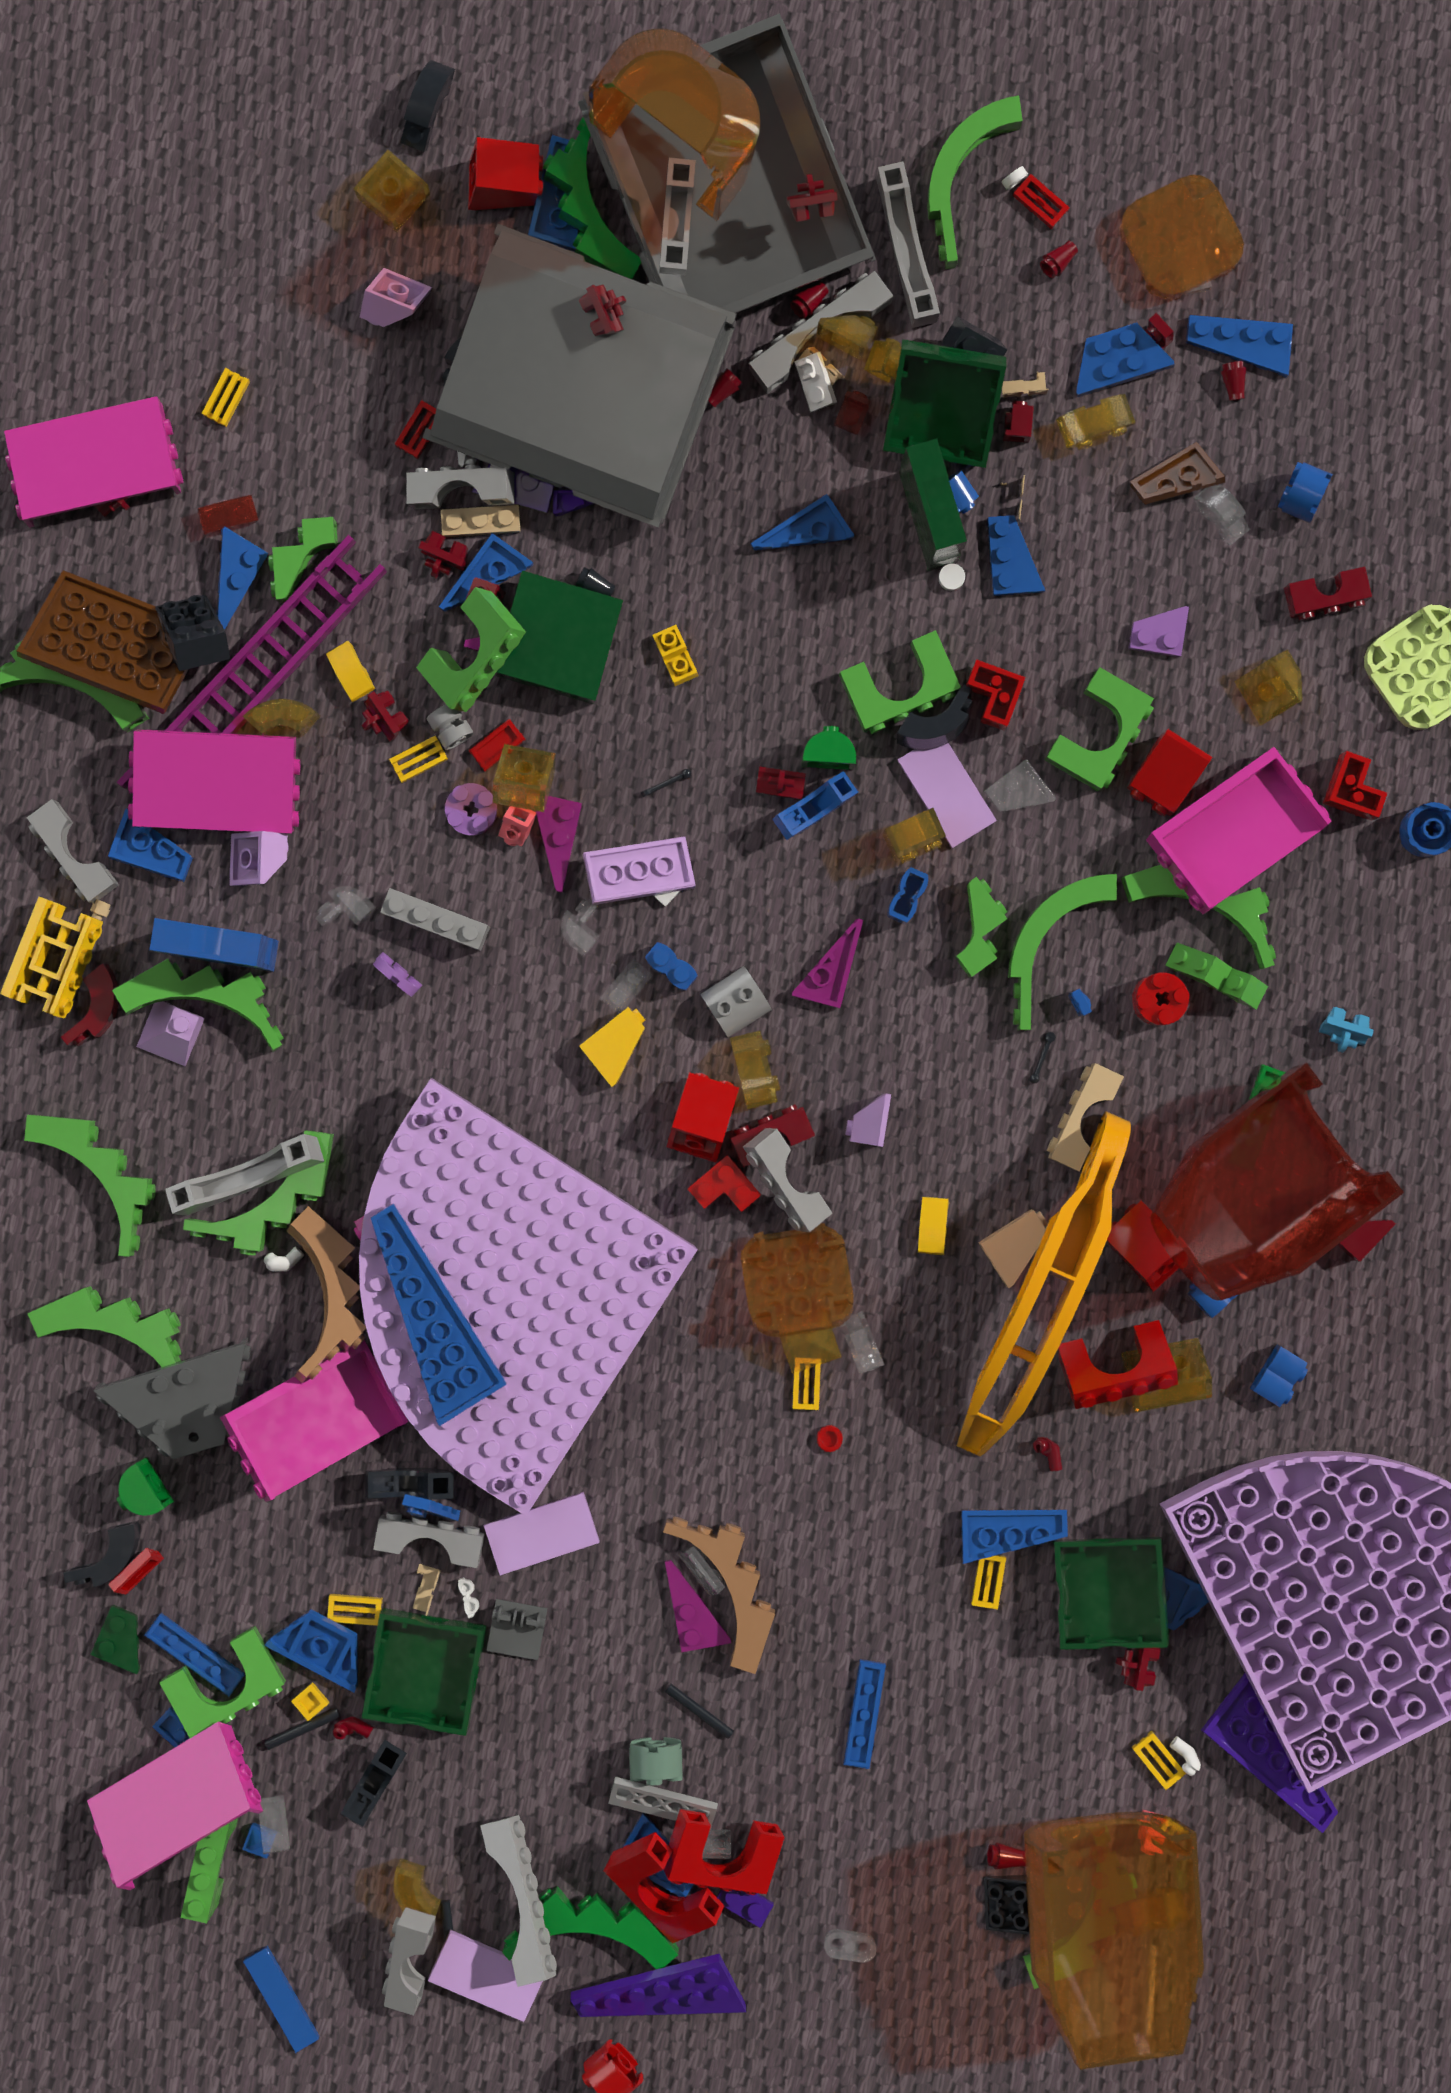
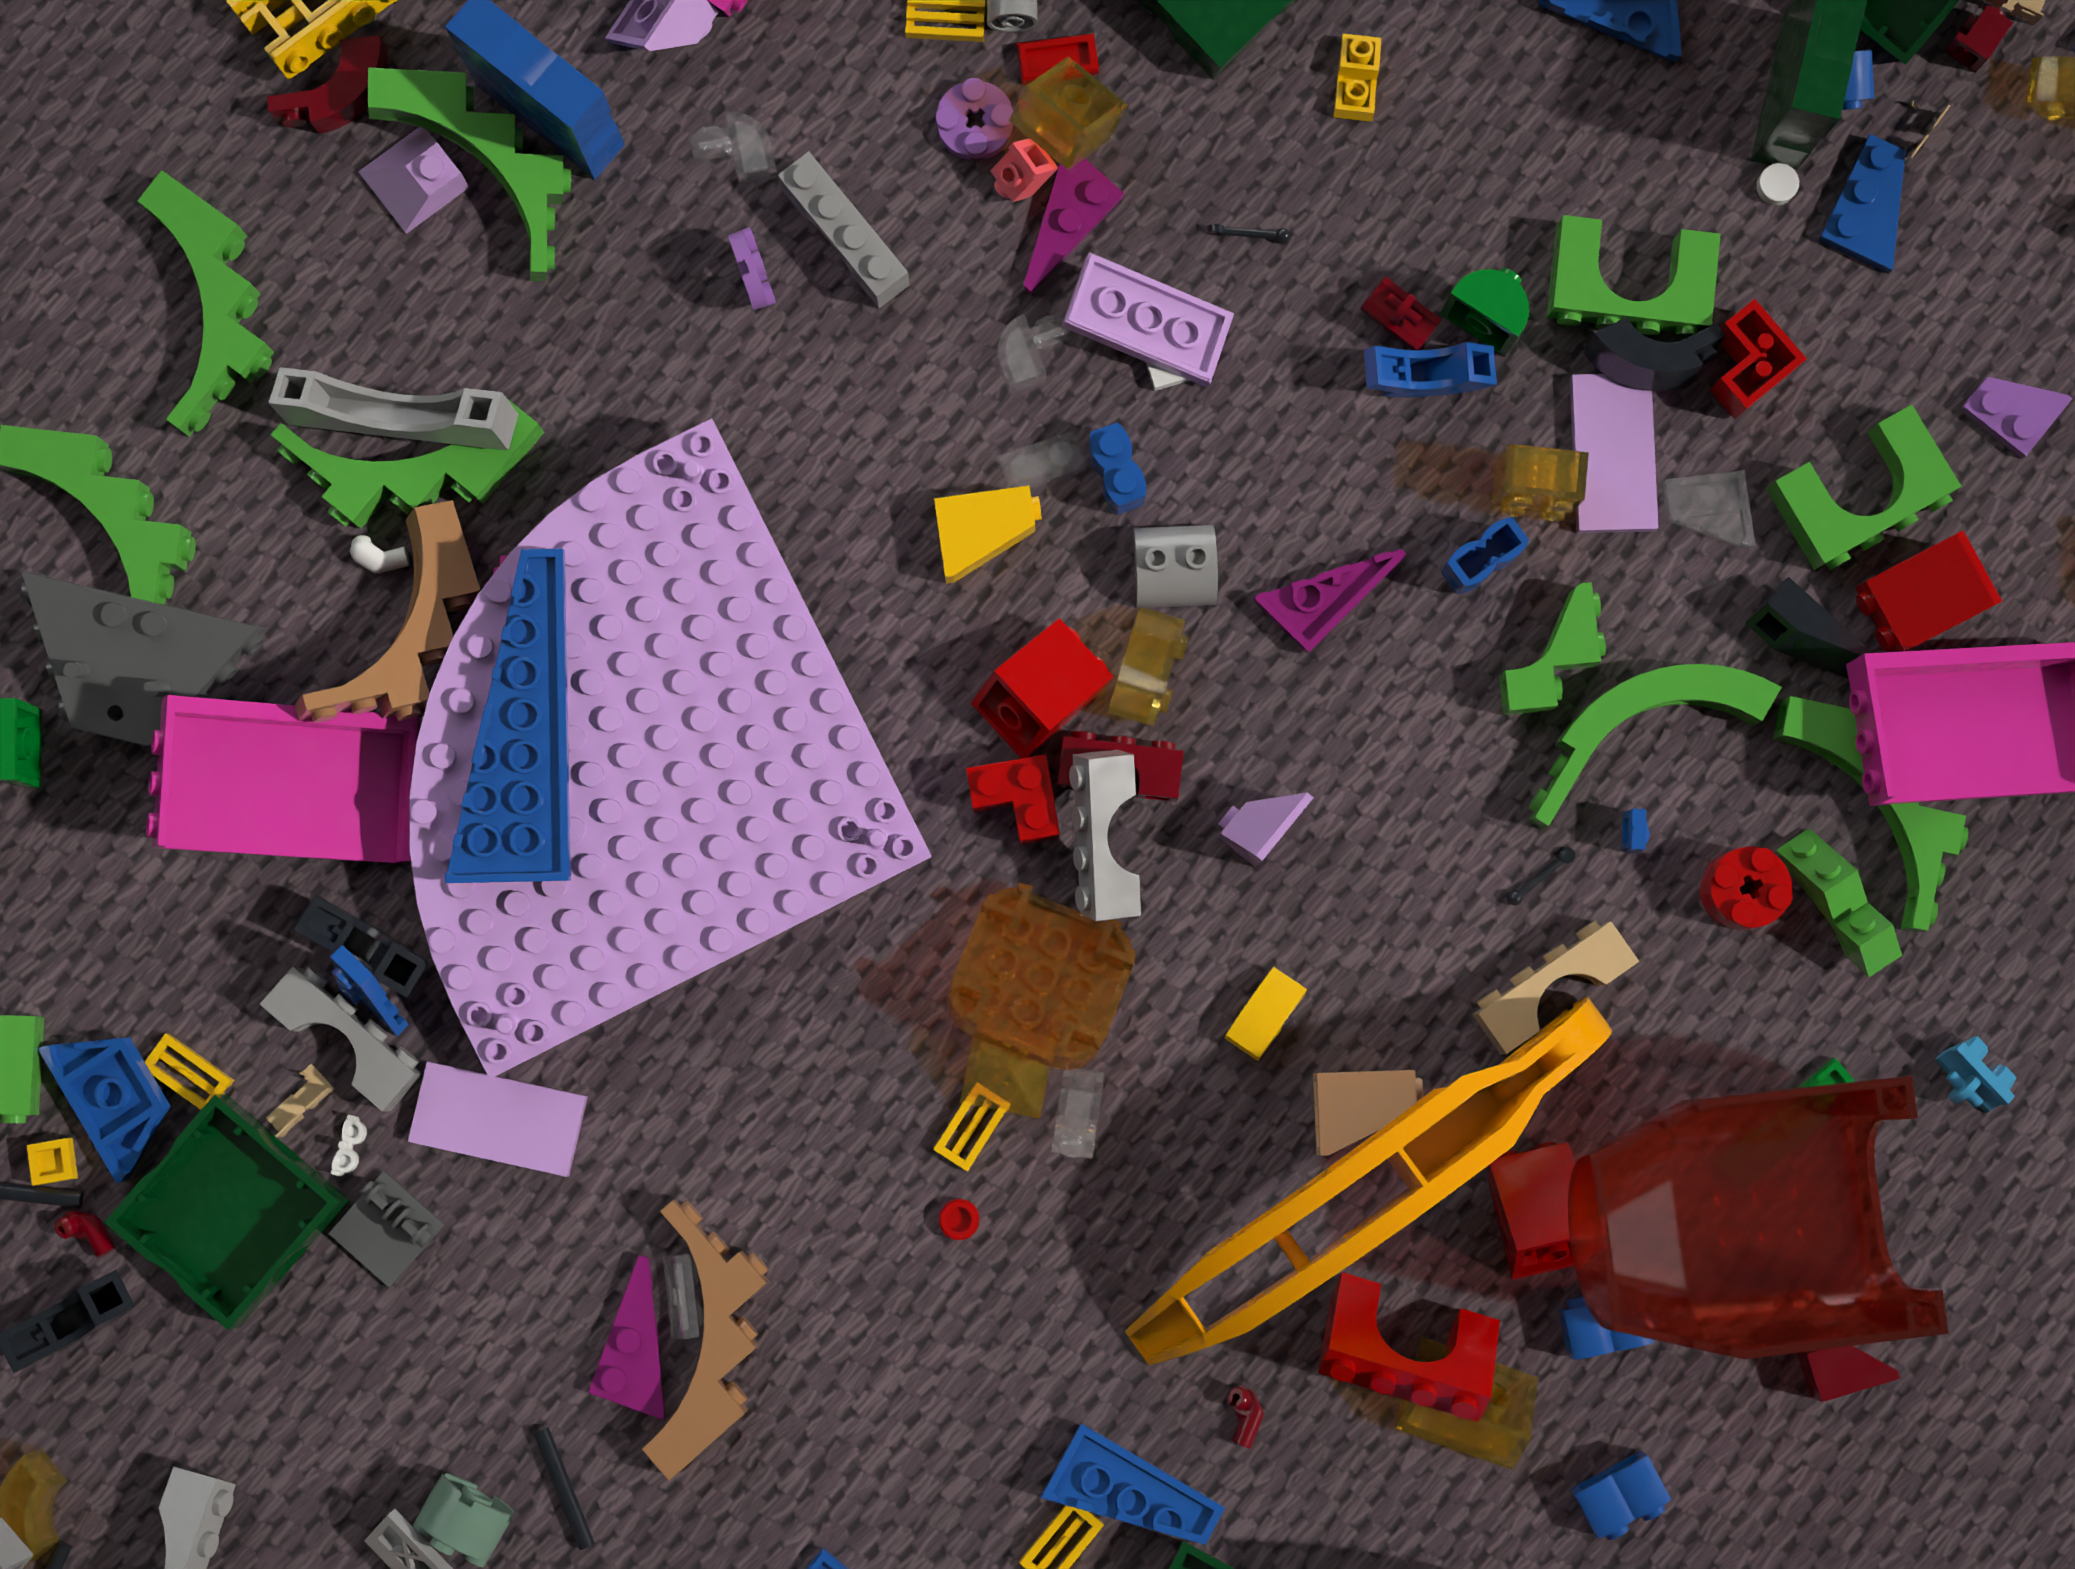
camera: 30 degrees right, 5 degrees down
none -> black slope [1745,577,1873,679]

